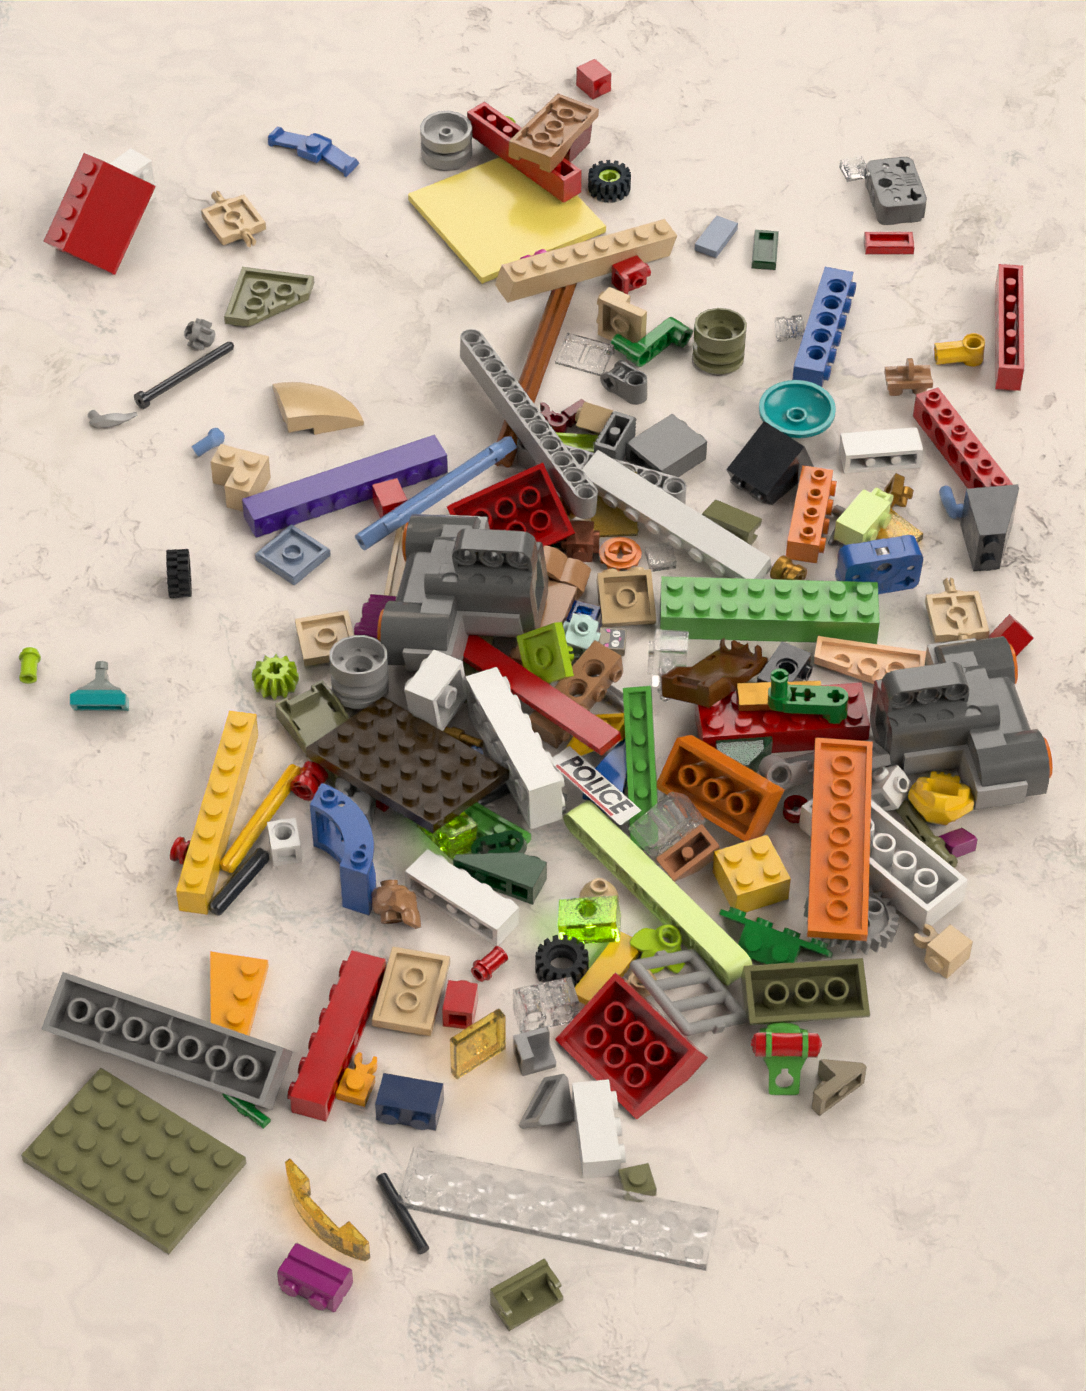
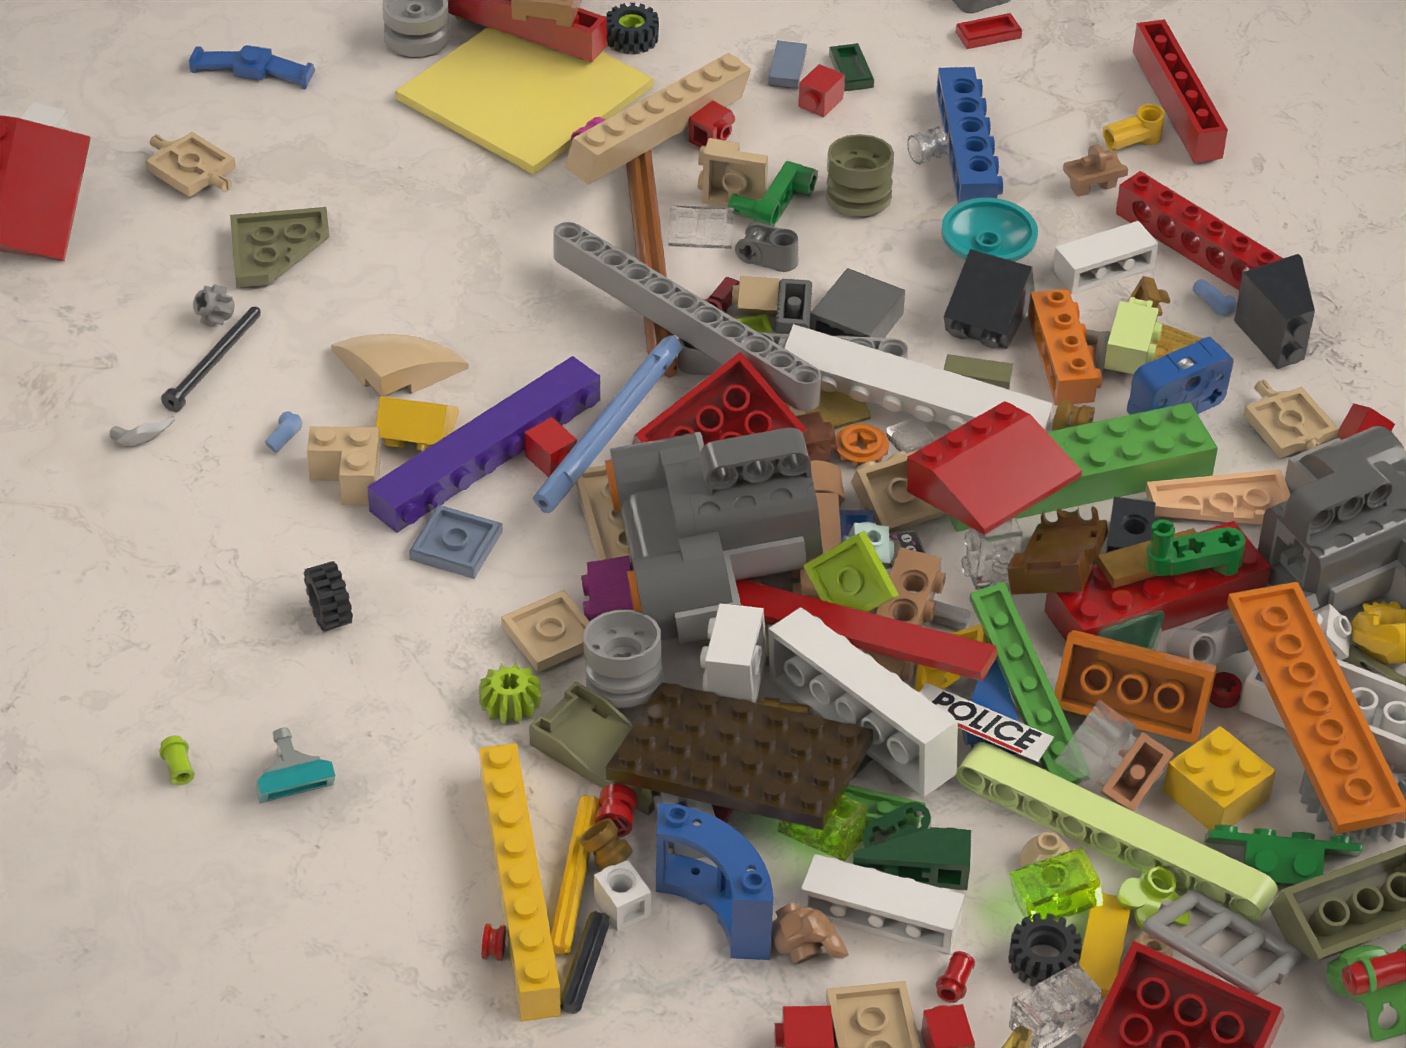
camera: 20 degrees left, 5 degrees down
none -> yellow slope [376,396,459,450]
none -> pearl gold wheel [579,818,633,871]
none -> red brick [798,64,845,117]
none -> slope [907,401,1082,535]

